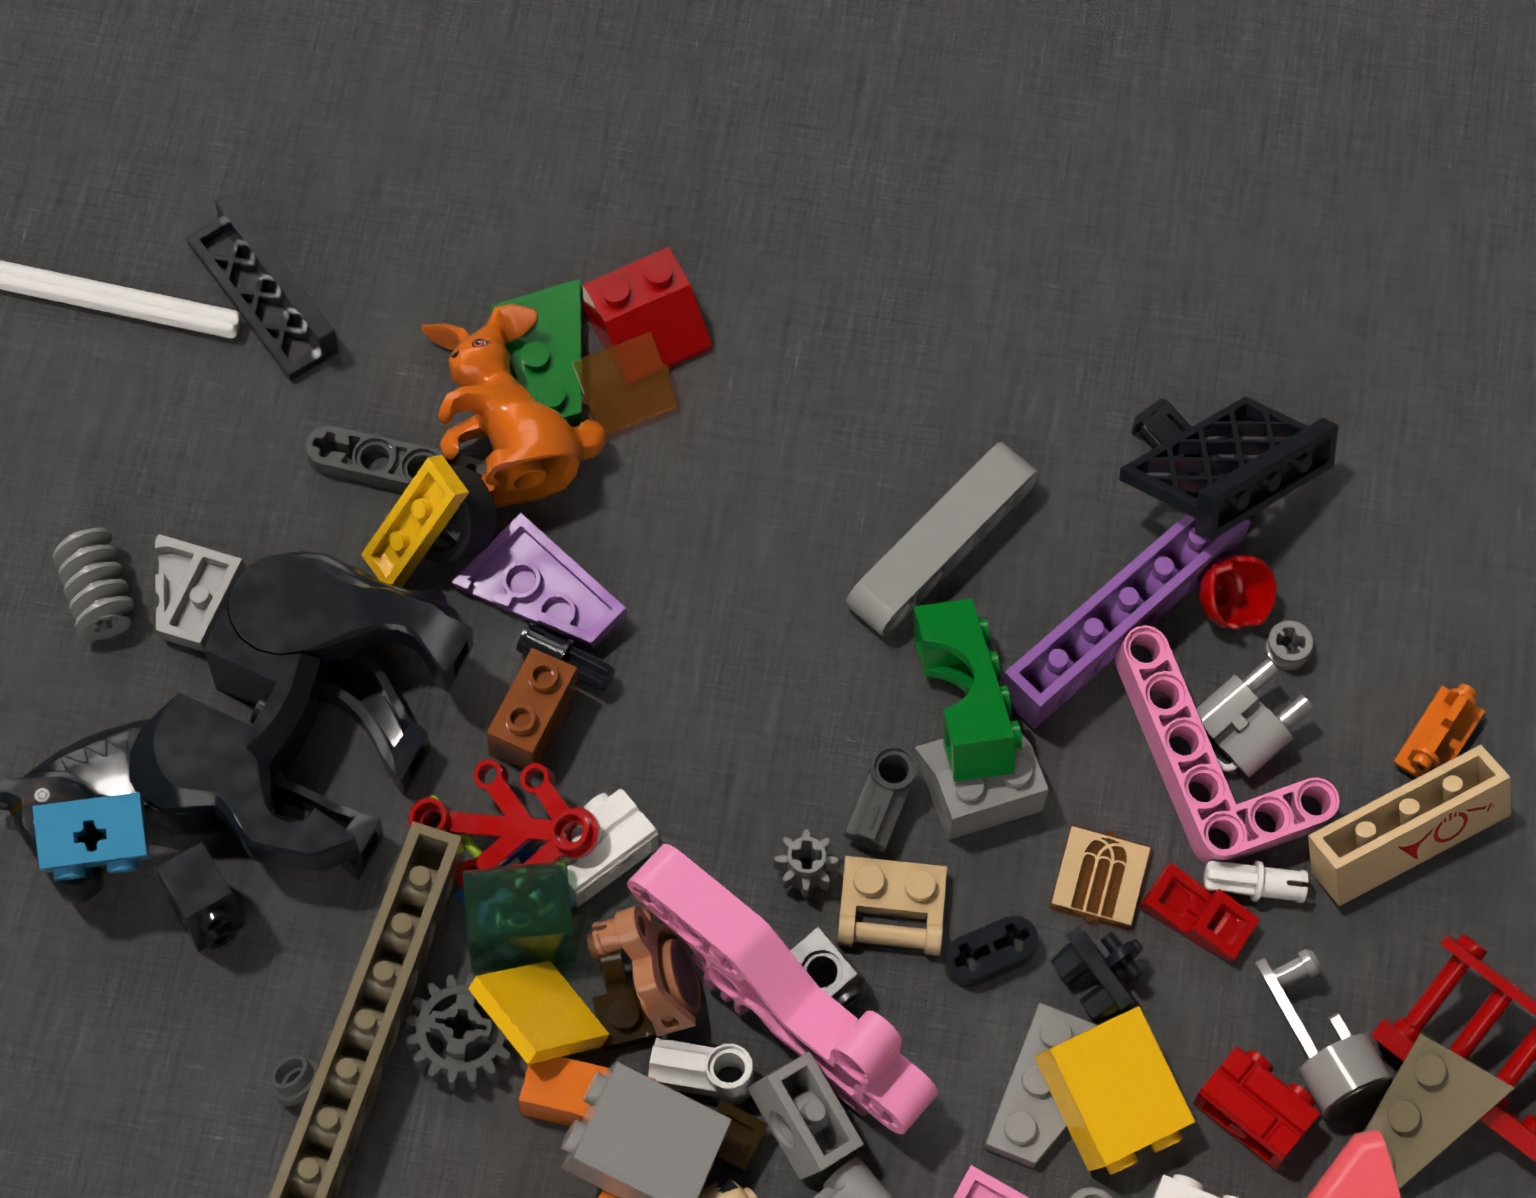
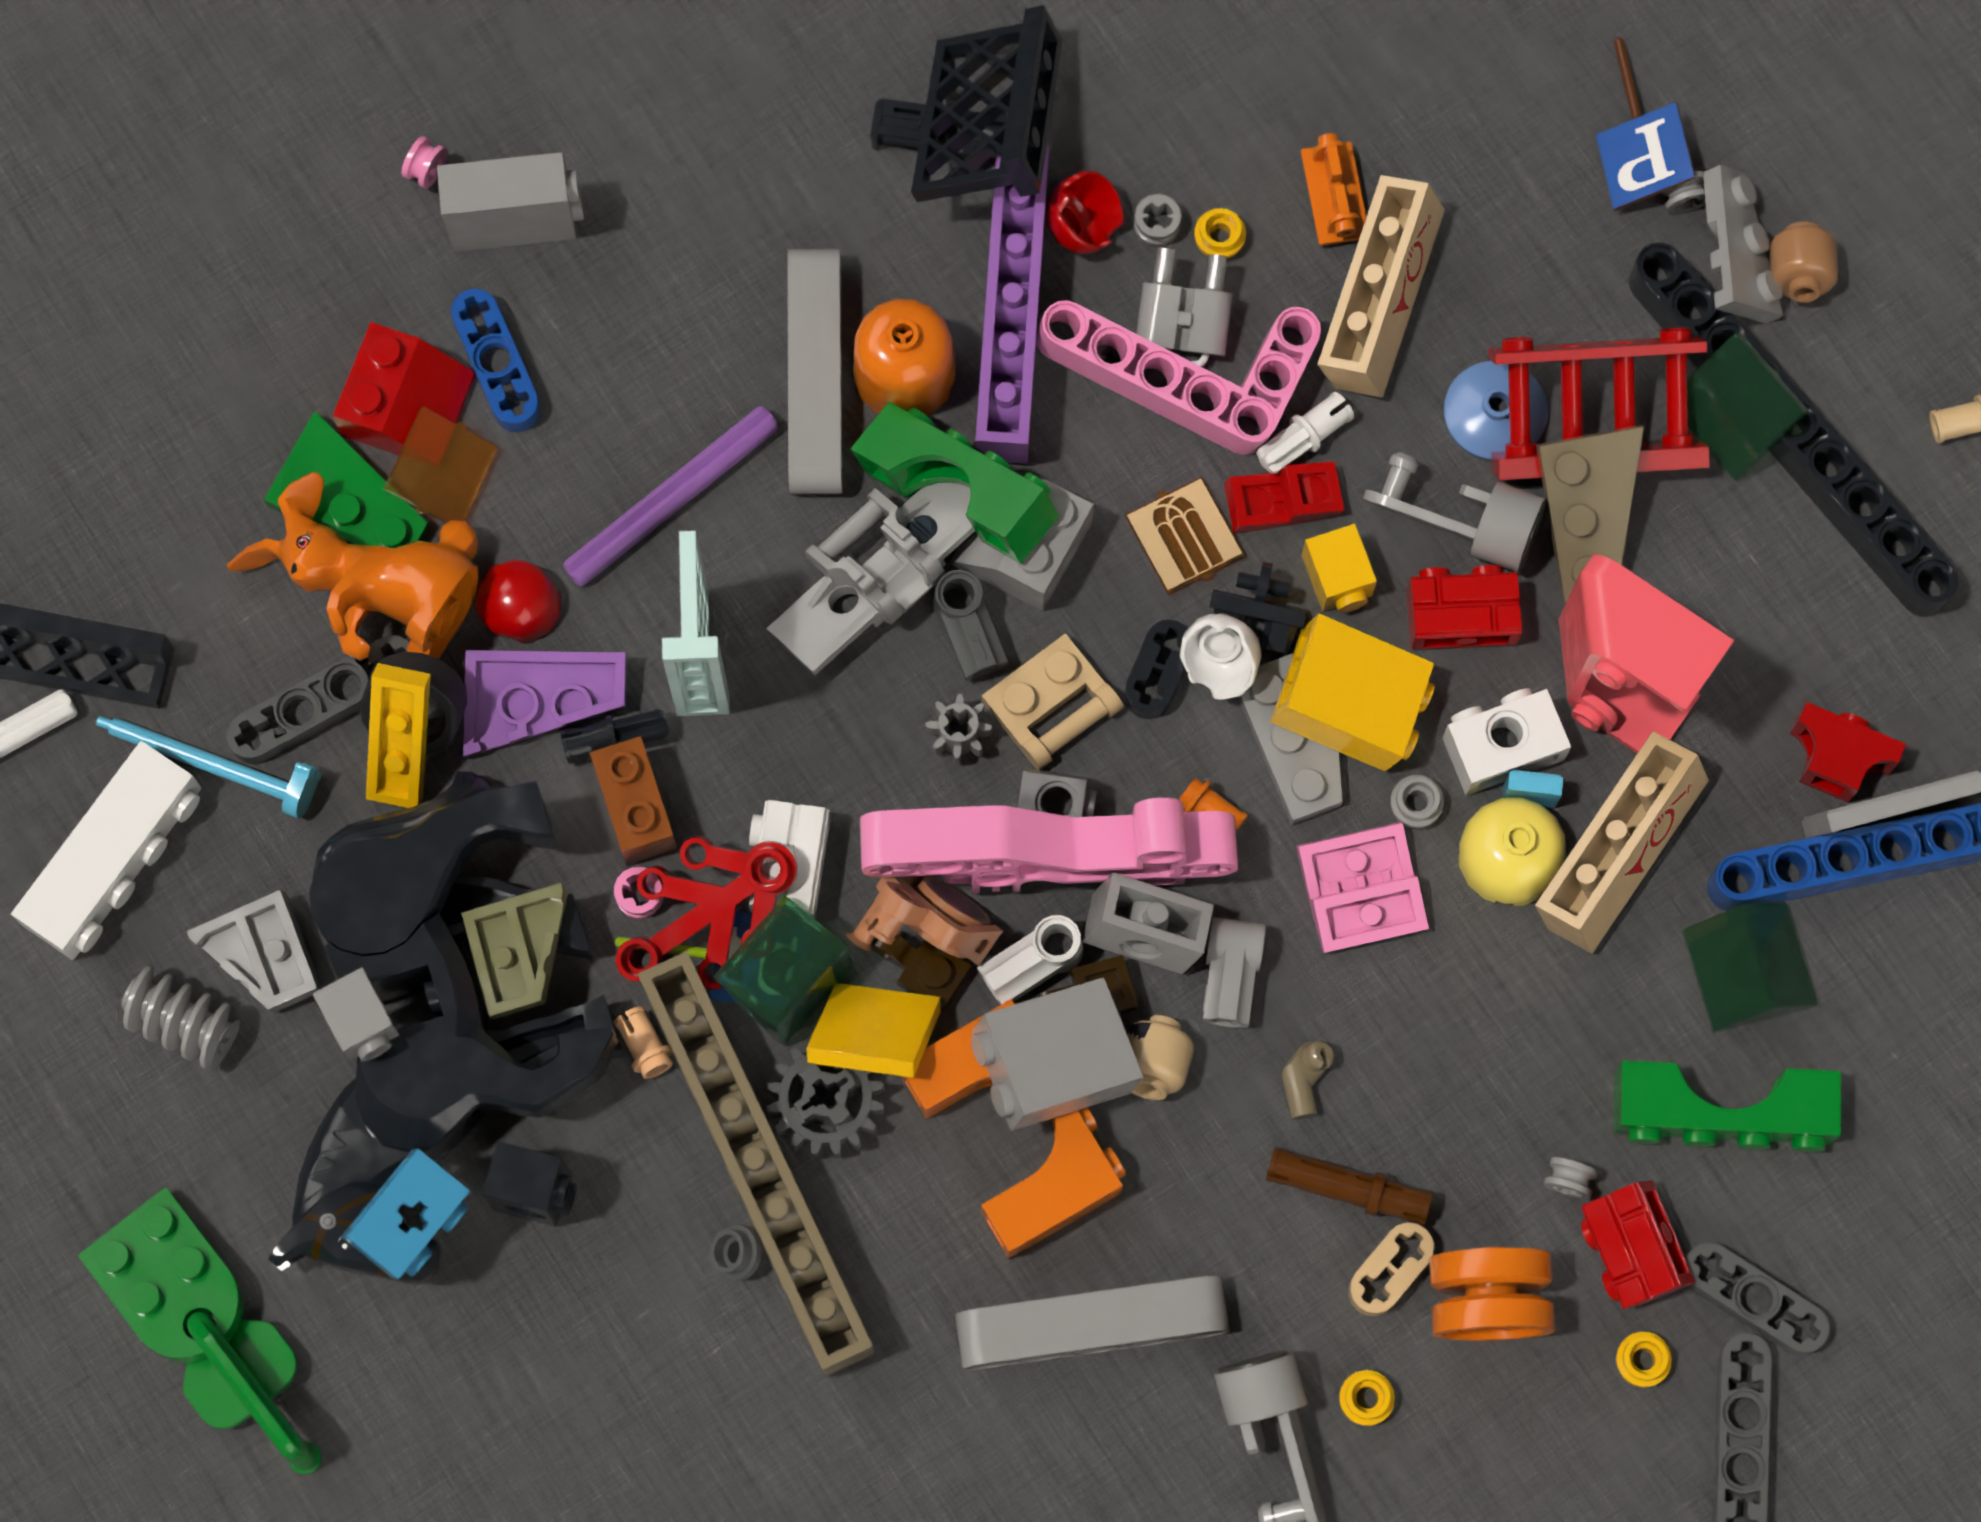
camera: 40 degrees left, 10 degrees up
none -> white brick [11,741,202,961]
none -> medium azure piece [96,716,322,819]
none -> light grey brick [312,967,399,1061]
none -> bright pink bush [401,136,448,189]
none -> light grey brick [437,152,584,252]
none -> blue beam [451,289,540,432]
none -> olive wing [462,883,568,1020]
none -> red hair [474,559,561,644]
none -> medium lavender axle [563,406,778,586]
none -> light nougat pin [613,1006,673,1079]
none -> bright pink bush [614,867,664,919]
none -> light aqua fence [662,531,730,716]
none -> light grey piece [767,482,975,676]
none -> orange cylinder [853,299,956,416]
none -> white hair [1179,613,1262,700]
none -> orange pin [1179,778,1248,832]
none -> yellow plate [1194,208,1246,259]
none -> yellow brick [1301,524,1377,613]
none -> medium blue dish [1443,361,1548,461]

